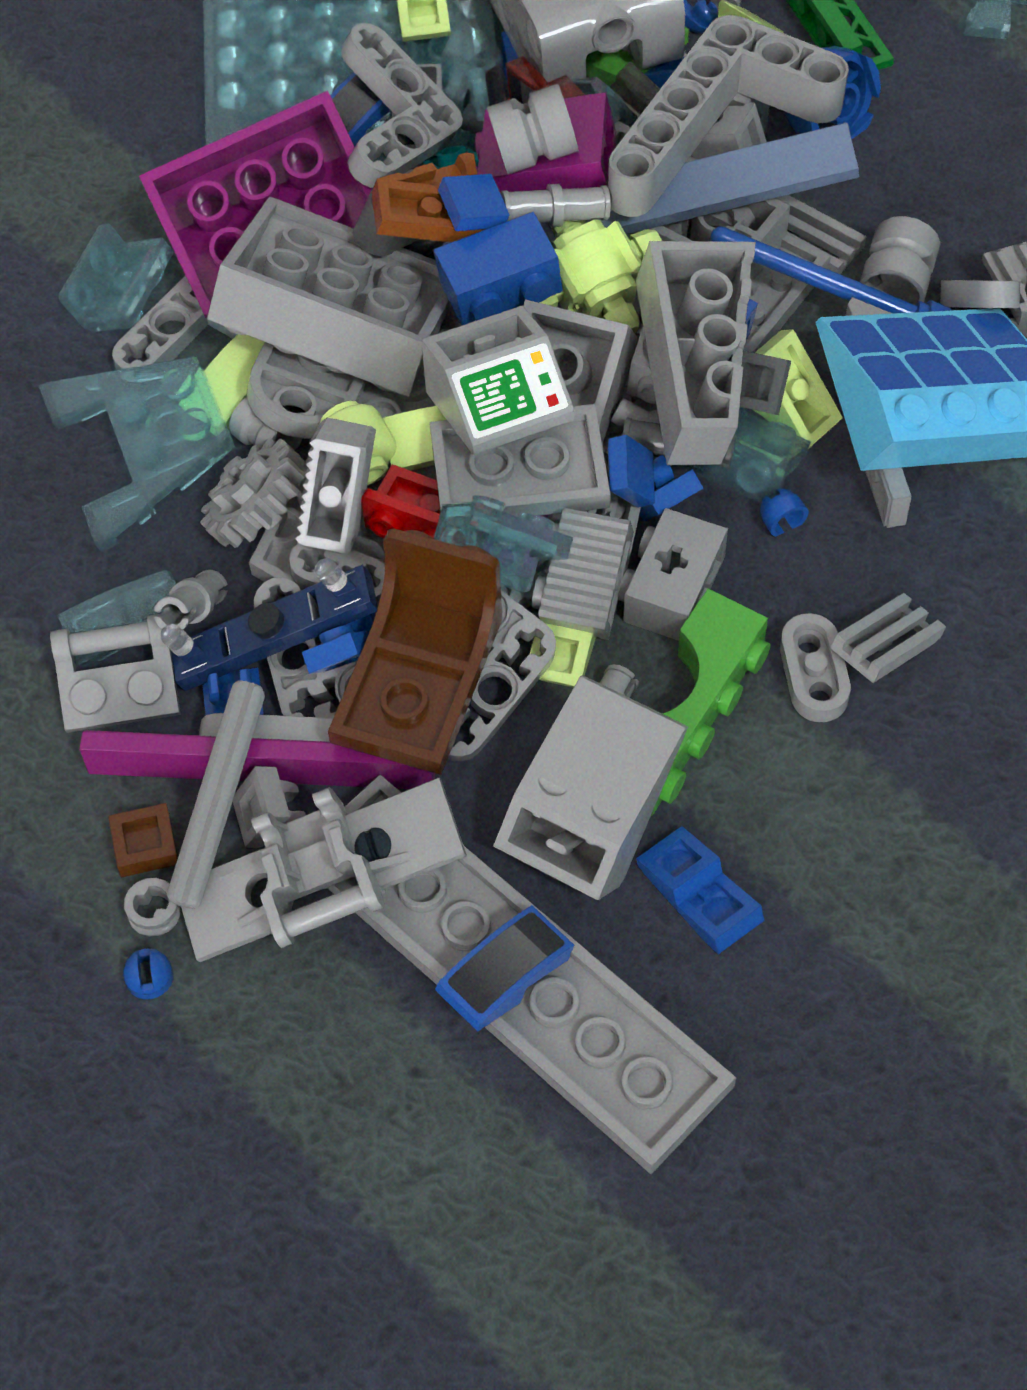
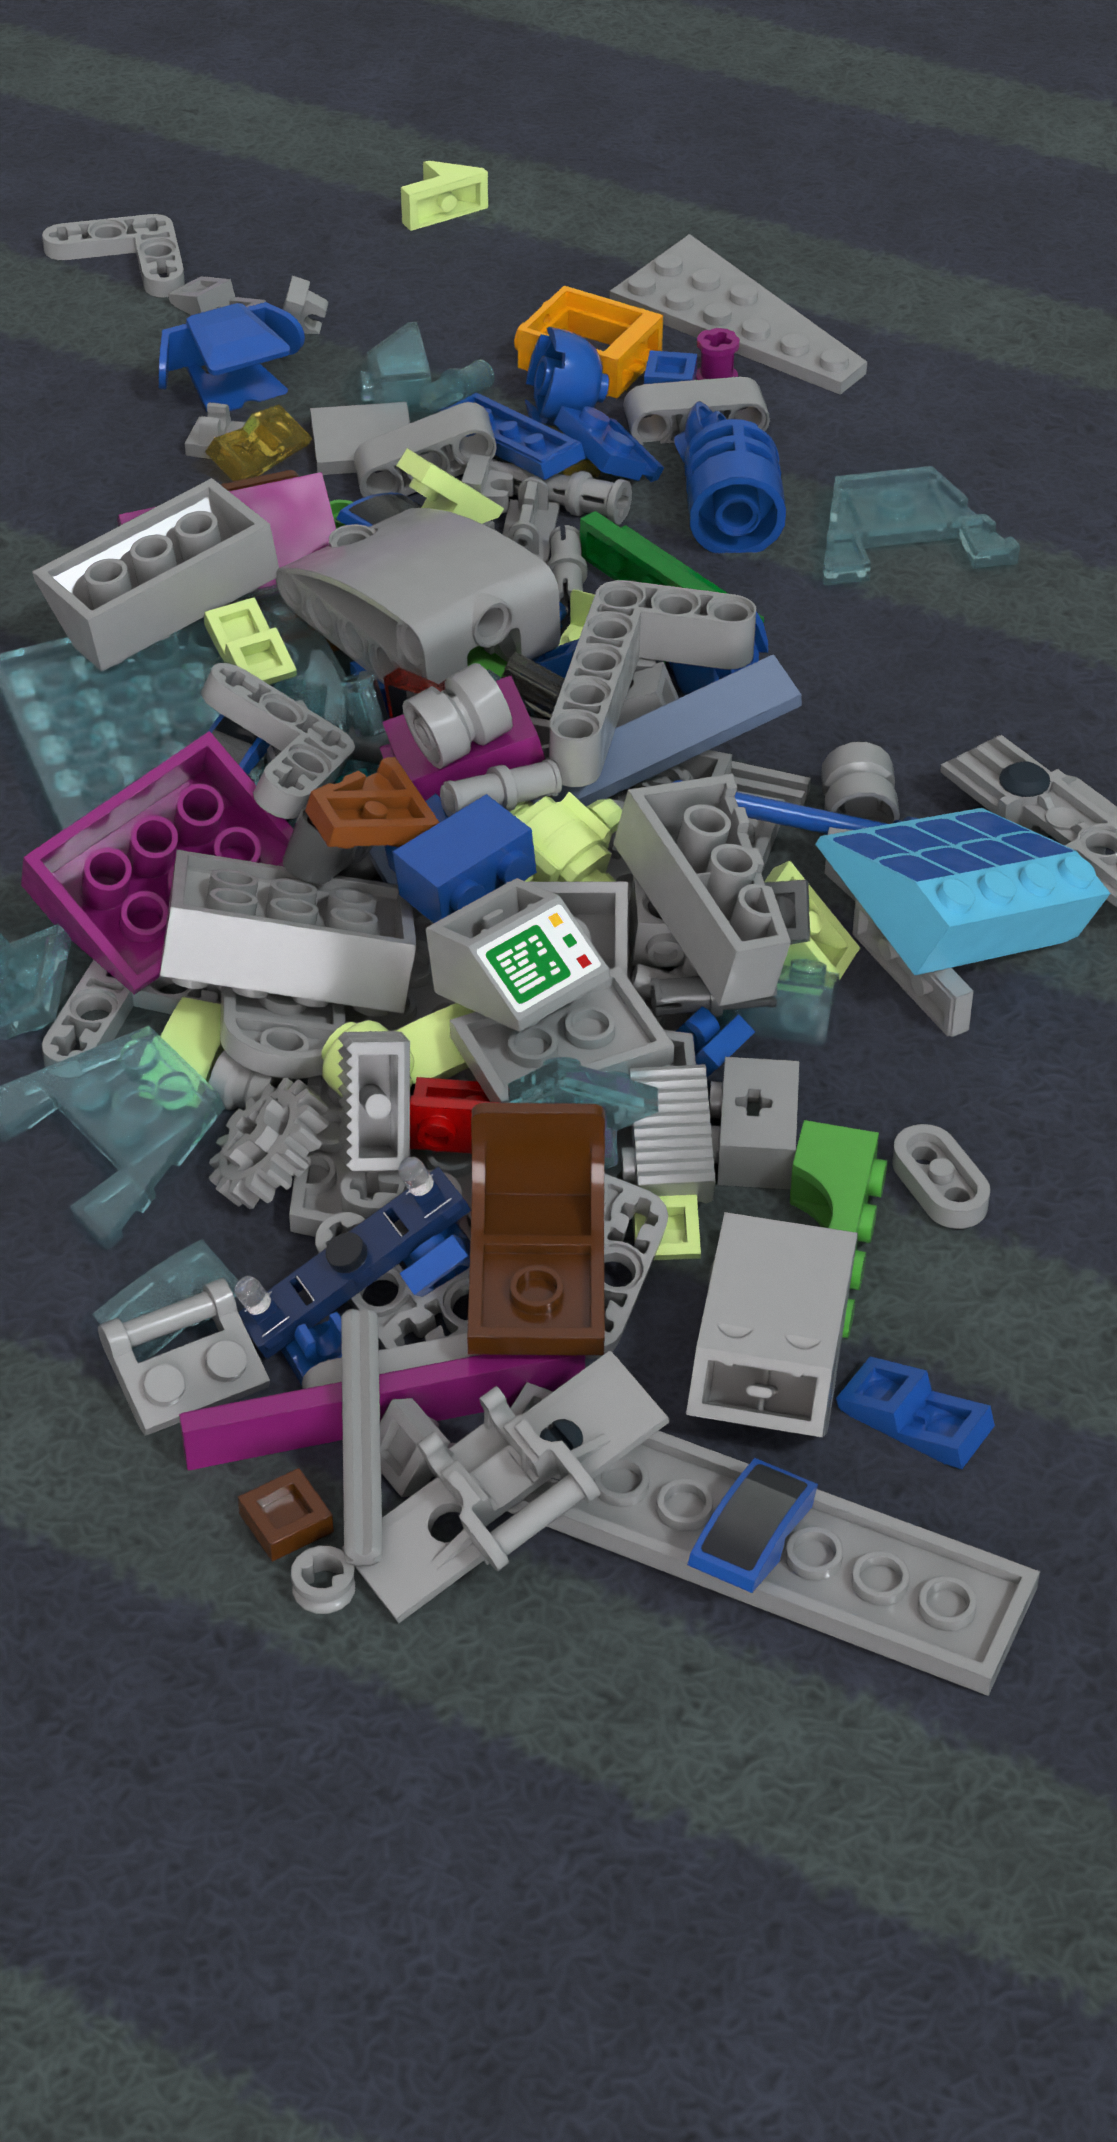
camera: 20 degrees left, 15 degrees down
blue hinge [123,948,173,999] -> none
light grey pin [154,570,228,633] -> none
blue tile [438,174,510,231] -> none
blue tile [608,434,655,508] -> none
blue hinge [760,488,809,537] -> none
light grey tile [830,593,946,683] -> none
light grey beam [940,280,1020,308] -> none

